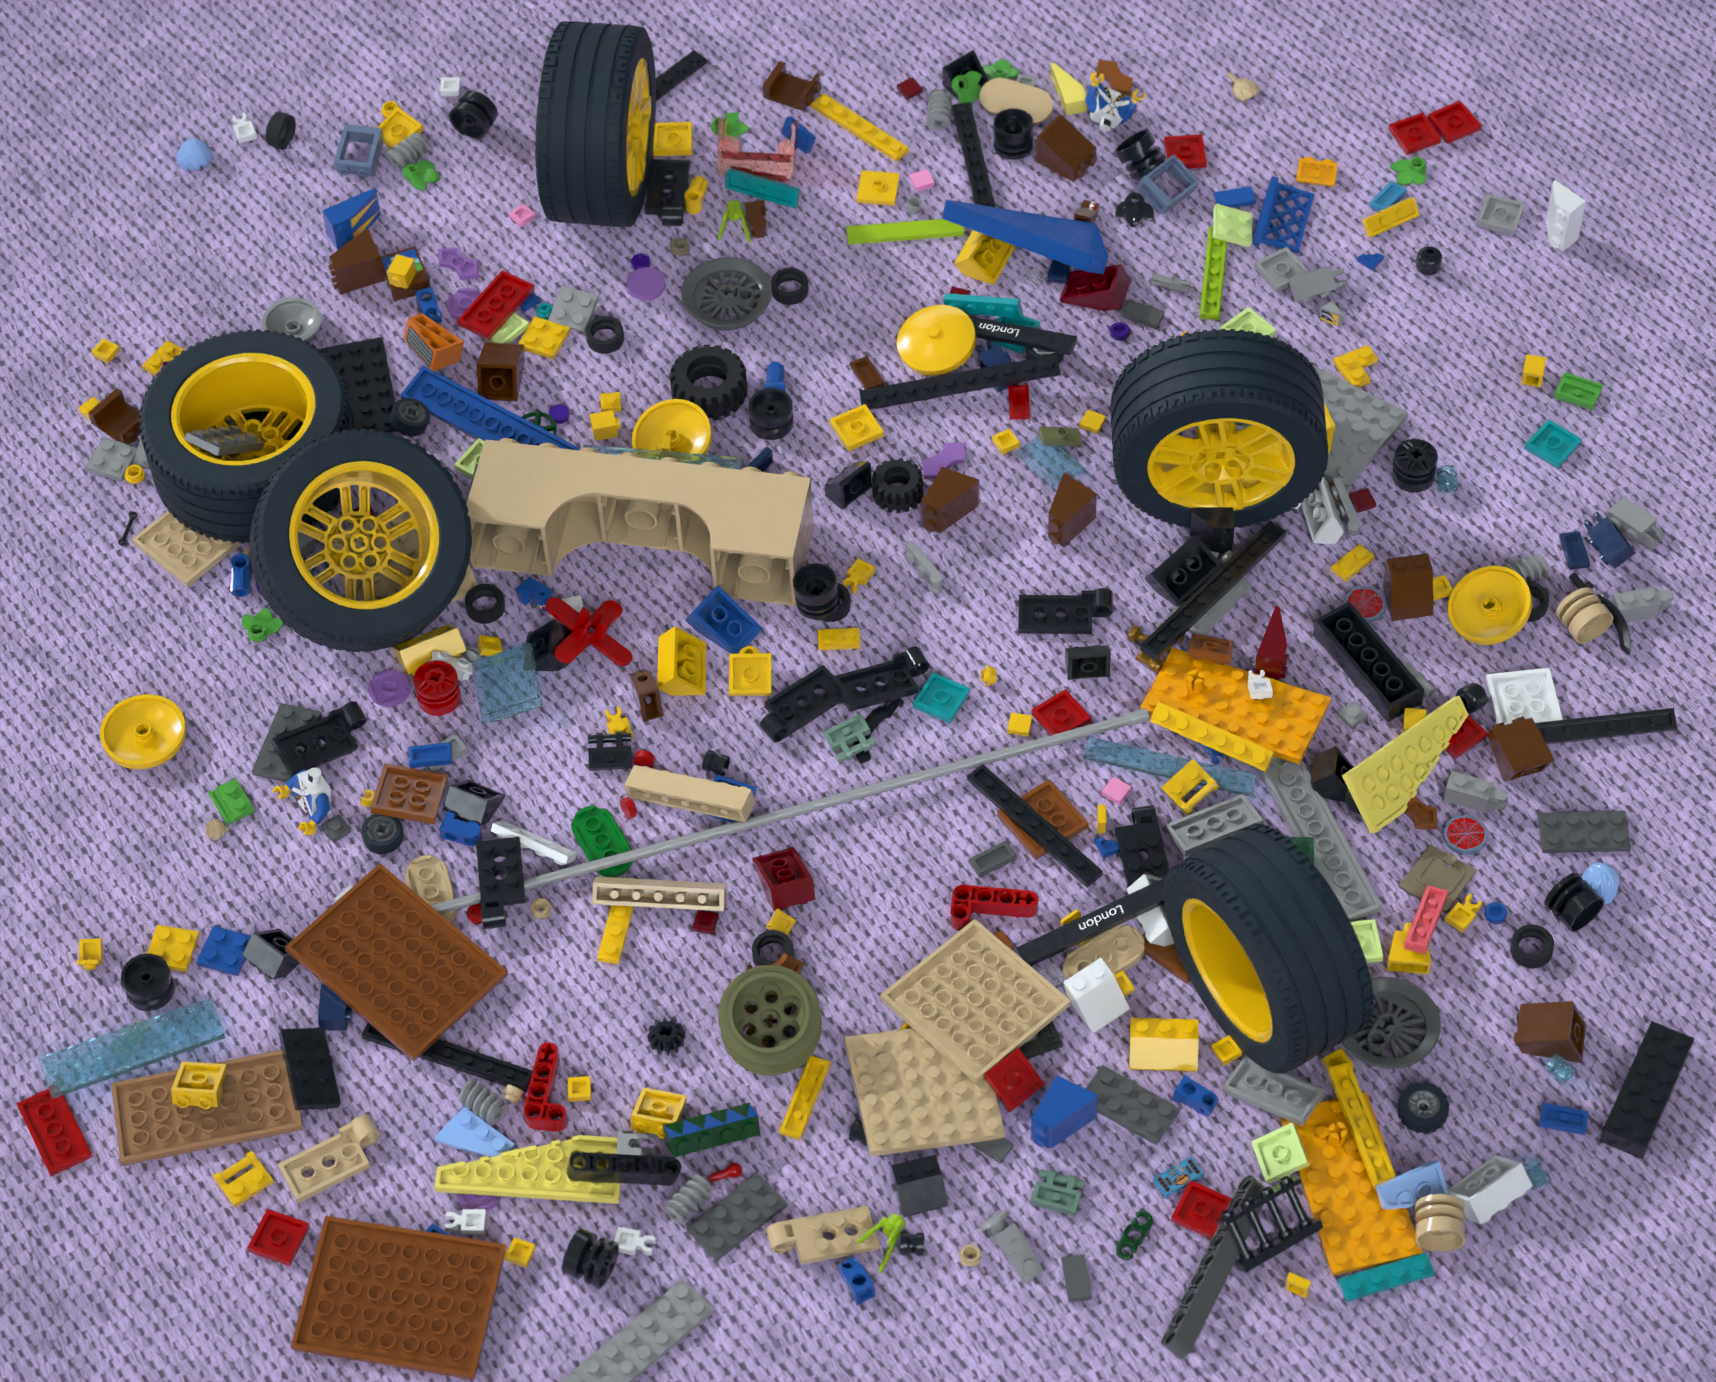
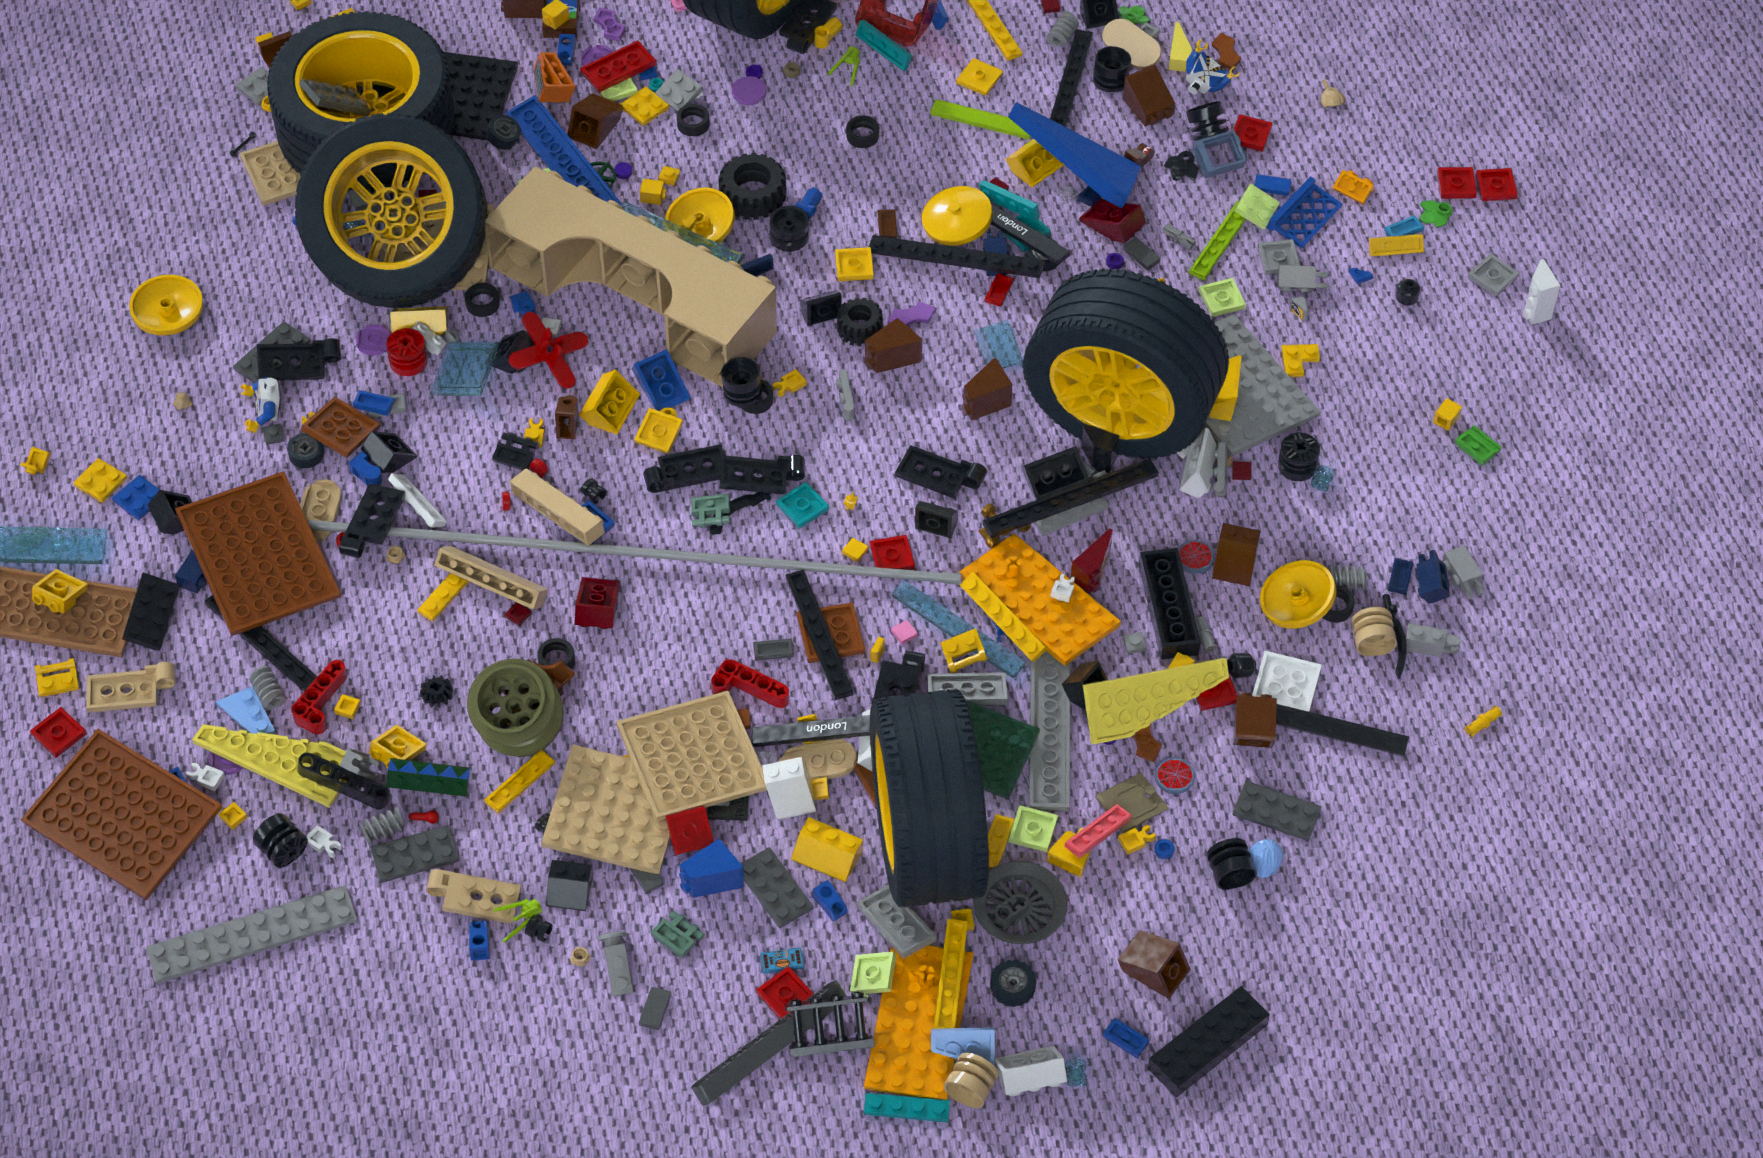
camera: 20 degrees right, 0 degrees up
black wheel [121,953,175,1011] -> none
bright green plate [208,778,255,826] -> none
bright green plate [241,608,283,642] -> none
light grey dish [262,298,322,341] -> none
yellow plate [477,635,503,657] -> none
tan plate [502,1085,524,1104] -> none
green tile [571,806,633,877] -> none
dark grey piece [681,257,772,331] -> none
reddish brown leg [745,200,767,238] -> none
yellow tile [765,909,796,935] -> none
yellow plate [818,628,860,650] -> none
light grey hinge [906,197,922,214] -> none
bright pink tile [910,169,935,192] -> none
bright green plate [952,71,982,108] -> none
yellow plate [992,429,1020,455] -> none
olive plate [1038,426,1083,447] -> none
blue tile [1094,838,1119,859] -> none
dark green piece [1116,1211,1153,1260] -> none
dark orange plate [1188,633,1233,665] -> none
yellow plate [1211,1035,1242,1066] -> none
yellow tile [1285,1272,1311,1298] -> none
yellow plate [1331,544,1375,582] -> none
yellow plate [1433,575,1453,601] -> none
light grey hinge [1444,771,1508,813] -> none
black tyre [1510,924,1554,969] -> none
teal plate [1524,419,1582,469] -> none
clear light blue wheel [1544,1053,1577,1085] -> none

